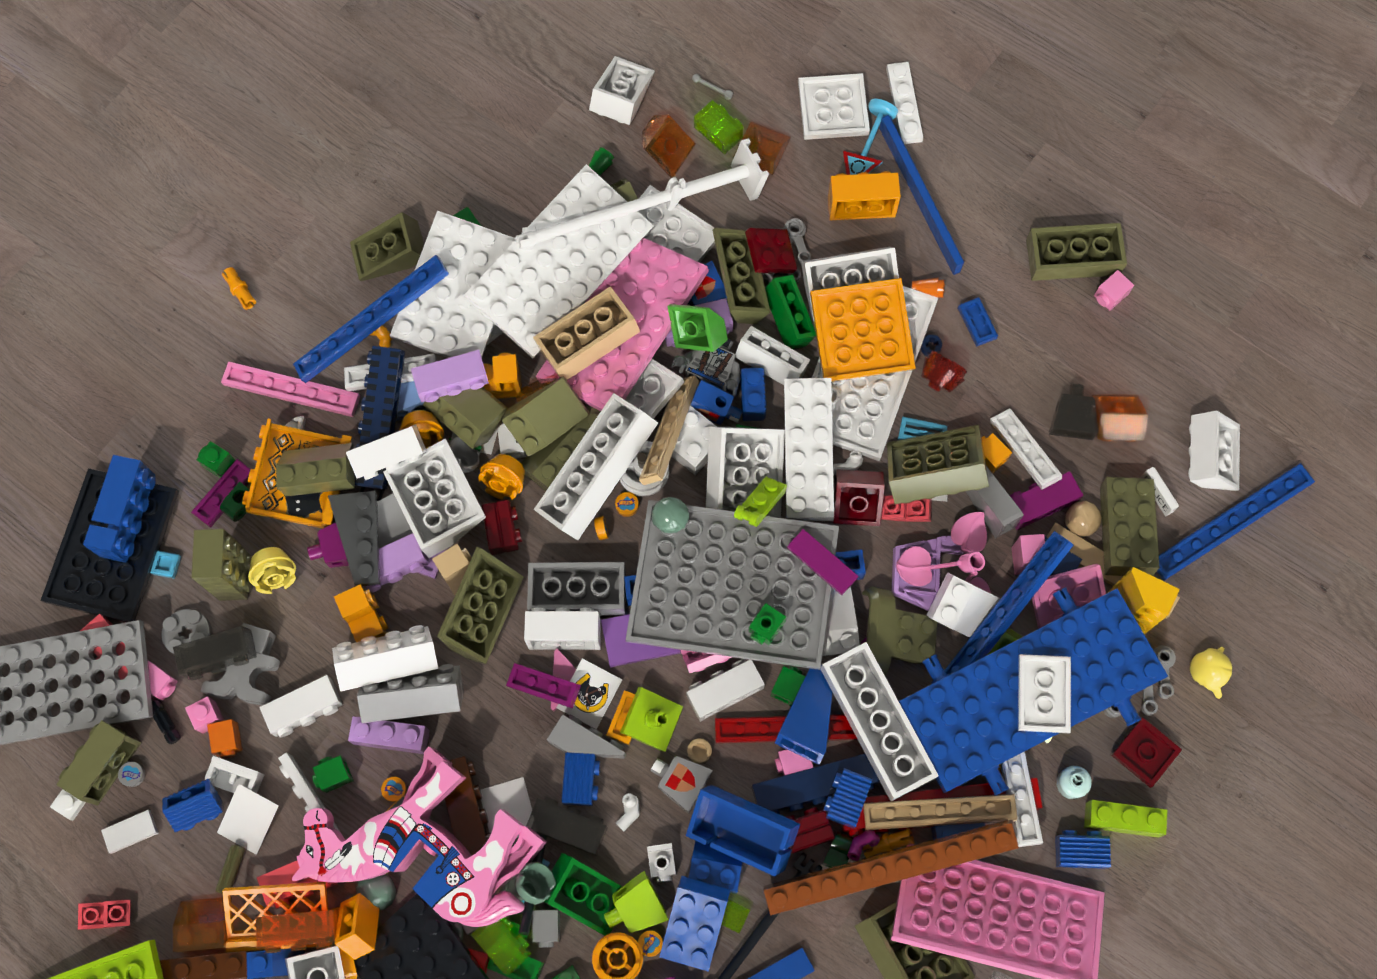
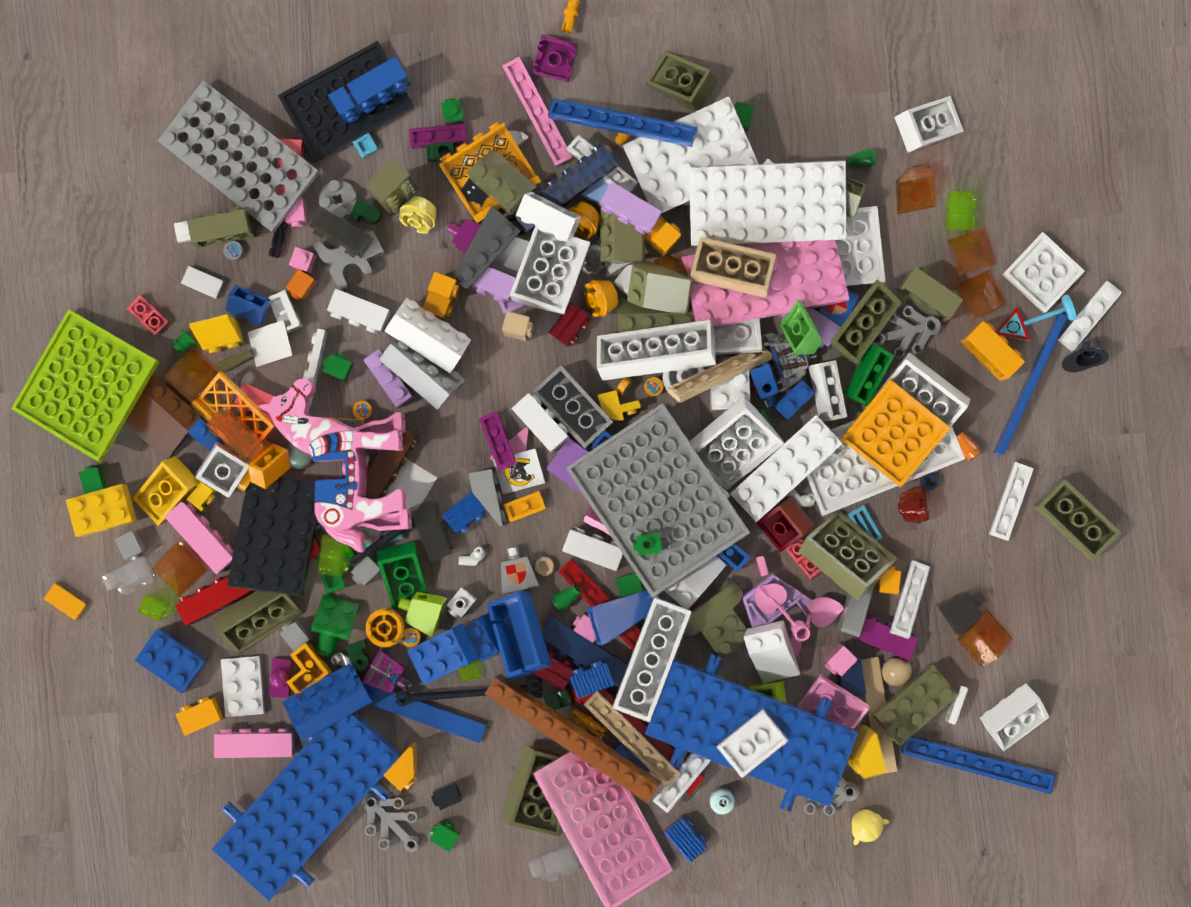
camera: 50 degrees right, 15 degrees up
olive slope [437,547,524,664] -> none
white piece [515,138,769,249] -> none
sand green hair [515,862,556,905] -> none
lime tile [620,687,683,752] -> none
sand green hair [651,497,689,533] -> none
light grey hinge [692,74,733,100] -> none
lime plate [734,476,787,527] -> none
dark red plate [745,228,797,273] -> none
magenta tile [787,529,858,596] -> none
magenta arm [847,830,880,861] -> none
blue tile [944,531,1074,675] -> none
blue plate [958,297,998,347] -> none
lime brick [1084,800,1167,837] -> none
bright pink brick [1094,270,1134,311] -> none
dark red plate [1111,717,1182,788] -> none
none -> green brick [173,329,198,353]
none -> yellow slope [189,314,244,354]
none -> dark green leg [350,199,381,225]
none -> magenta slope [532,34,578,82]
none -> green cone [552,584,581,611]
none -> yellow brick [598,390,641,421]
none -> bright pink tile [755,556,769,576]
none -> olive brick [896,267,963,323]
none -> clear orange slope [954,270,1005,321]
none -> white plate [989,462,1034,541]
none -> black piece [1062,340,1109,372]

